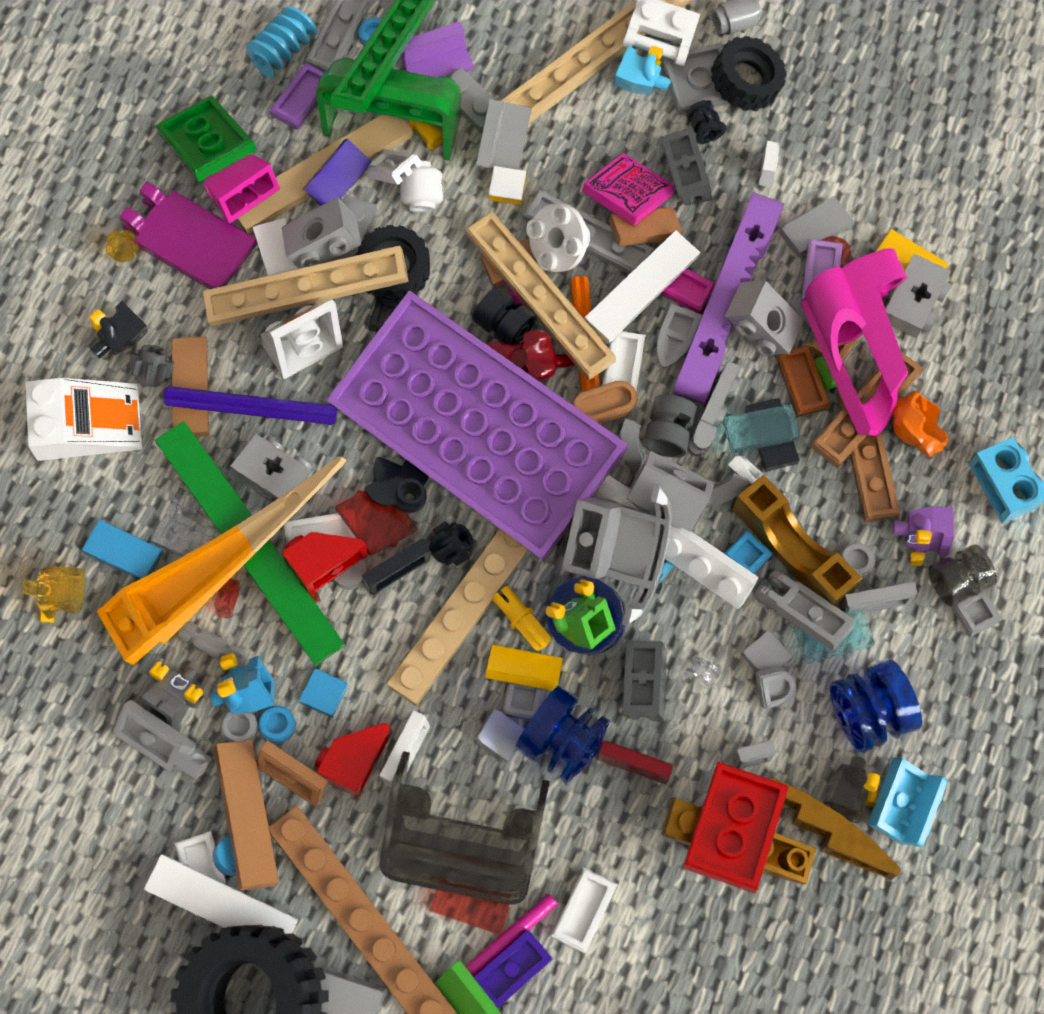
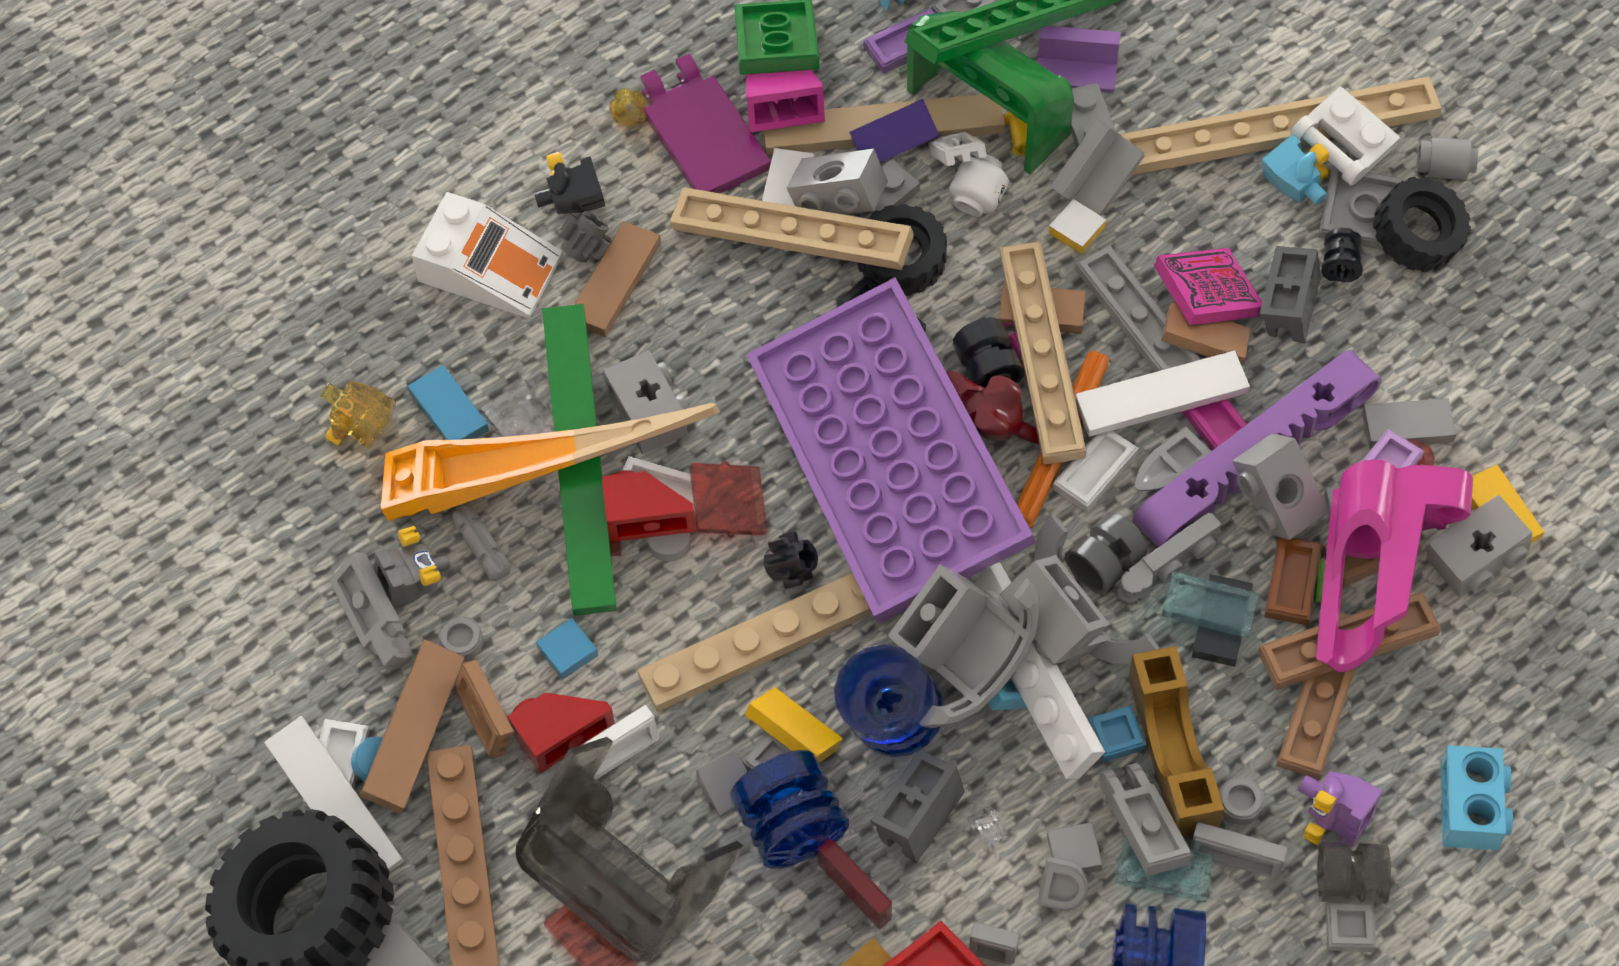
camera: 35 degrees right, 10 degrees down
dark purple axle [163,386,337,425] -> none
dark azure piece [210,653,275,713] -> none
clear red tile [214,578,240,619] -> none
dark azure tile [258,705,296,744] -> none
white slope [260,299,343,379] -> none
black tile [362,538,430,595] -> none
black plate [365,457,429,513] -> none
yellow axle [492,585,552,651] -> none
white plate [526,203,591,272] -> none
bright green piece [546,579,616,649] -> none
medium nougat tile [572,381,638,424] -> none
white tile [728,456,767,484] -> none
white tile [758,141,780,187] -> none
orange hair [892,391,949,457] -> none

